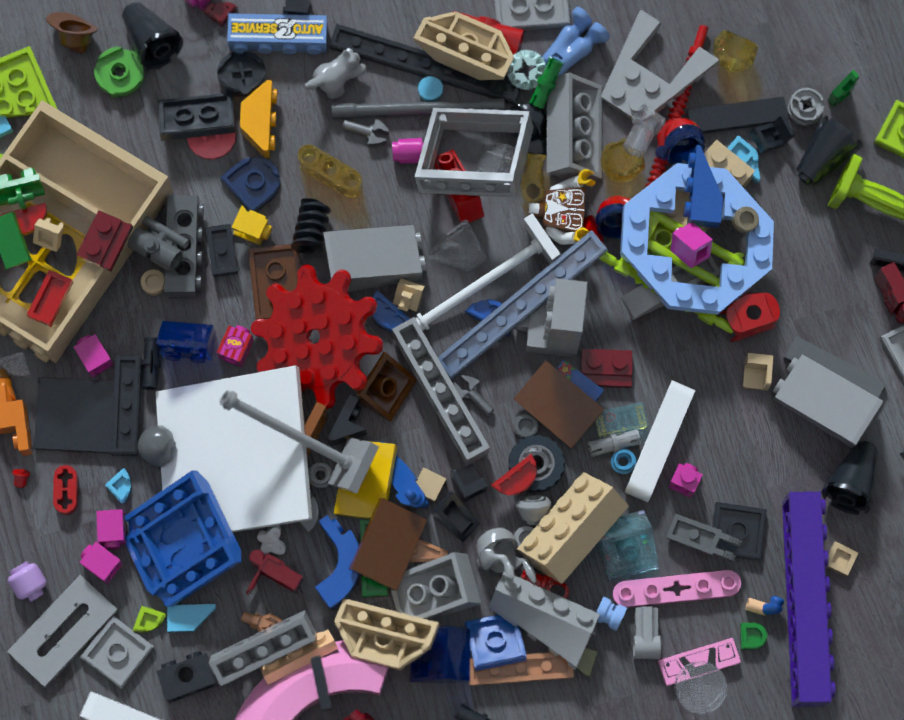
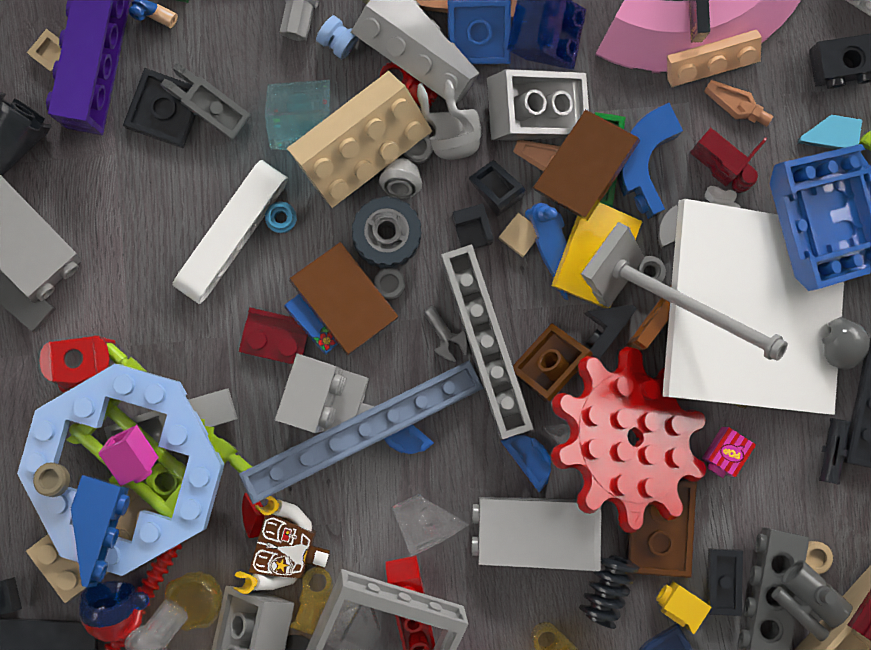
camera: 170 degrees left, 10 degrees up
clear blue slope [156,321,215,363] -> none
light grey brick [209,610,317,686] -> none
tan wedge [334,598,440,670] -> none
tan tile [393,278,425,312] -> none
white tile [415,213,561,331] -> none
red tile [491,454,537,496] -> none
light grey pin [587,429,641,457] -> none
clear blue piece [595,196,631,238] -> none
clear light blue tile [595,402,649,438] -> none
bright pink piece [612,570,741,608] -> none
dark pink brick [668,463,703,498] -> none
medium azure tile [727,136,760,184] -> none
tan panel [743,353,773,391] -> none

